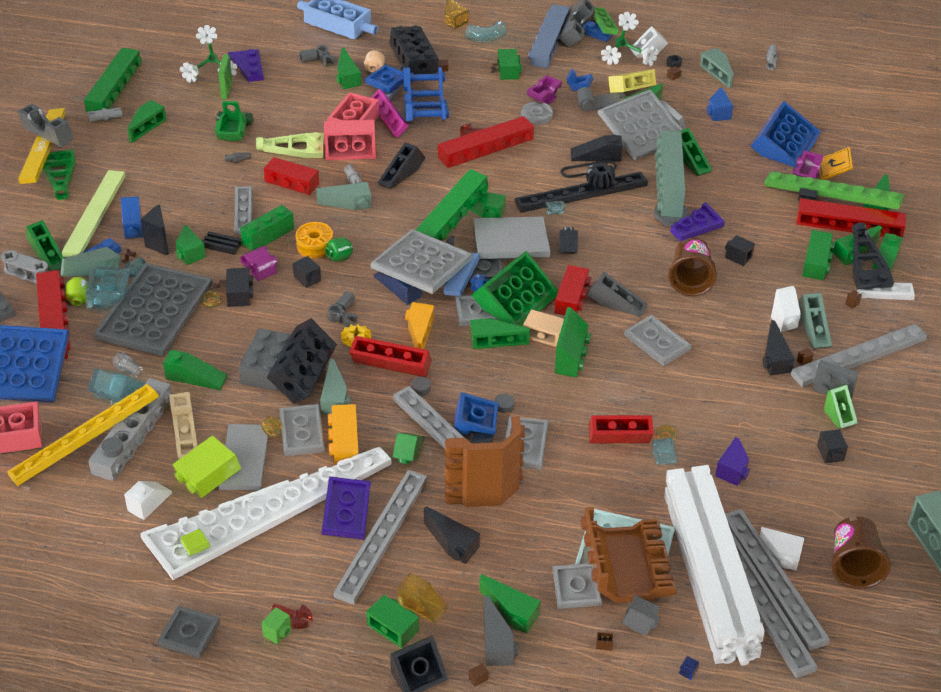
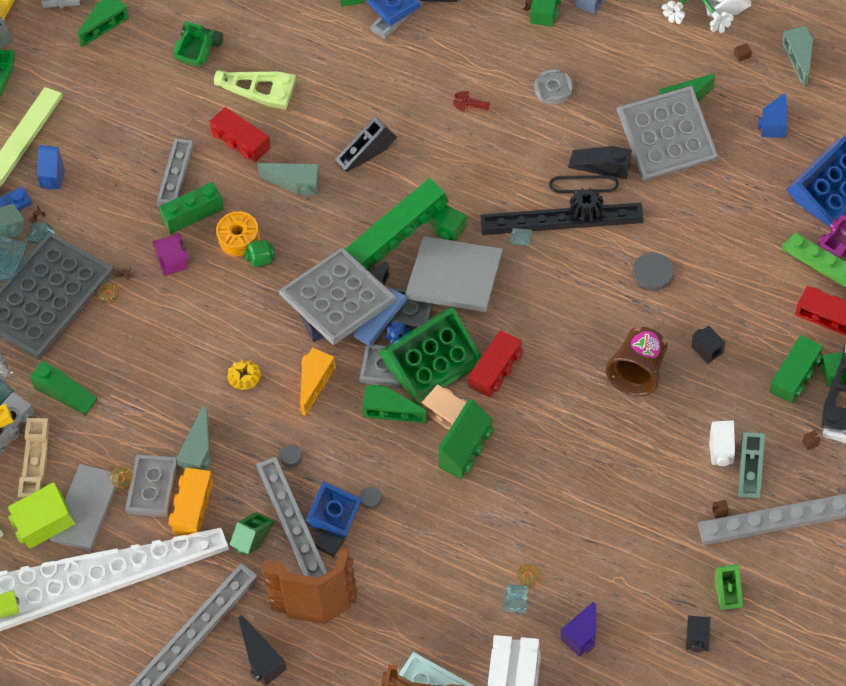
camera: 20 degrees right, 15 degrees up
black slope [141,205,169,255] -> none
green slope [175,225,206,265] -> none
black tile [202,231,242,255] -> none
dark grey bar [225,153,251,163] -> none
black brick [226,268,254,307] -> none
dark grey brick [238,328,291,391] -> none
black brick [266,318,337,404] -> none
black brick [293,256,321,288] -> none
dark purple tile [321,476,371,540] -> none
coral brick [324,120,376,160] -> none
coral brick [327,92,379,122] -> none
dark grey bar [328,291,357,327] -> none
light grey pin [344,164,362,184] -> none
red brick [349,336,432,378] -> none
dark pink plate [371,89,409,138] -> none
blue fence [403,67,449,122] -> none
red brick [438,116,534,168] -> none
light grey tile [505,416,549,470] -> none
magenta cylinder [527,75,562,104] -> none
black slope [558,227,578,253] -> none
blue bracket [567,70,594,91] -> none
dark grey door [577,87,626,111] -> none
dark grey slope [587,271,648,317] -> none
red brick [588,415,654,444] -> none
light yellow slope [608,69,656,93] -> none
light grey tile [624,315,691,367] -> none
sand green brick [655,130,685,217] -> none
light grey tile [661,100,686,129] -> none
black tile [666,55,682,68] -> none
dark purple wing [670,202,725,242] -> none
green slope [681,128,712,176] -> none
black slope [762,320,795,376] -> none
black tile [798,188,817,201] -> none
dark grey plate [813,360,859,400] -> none

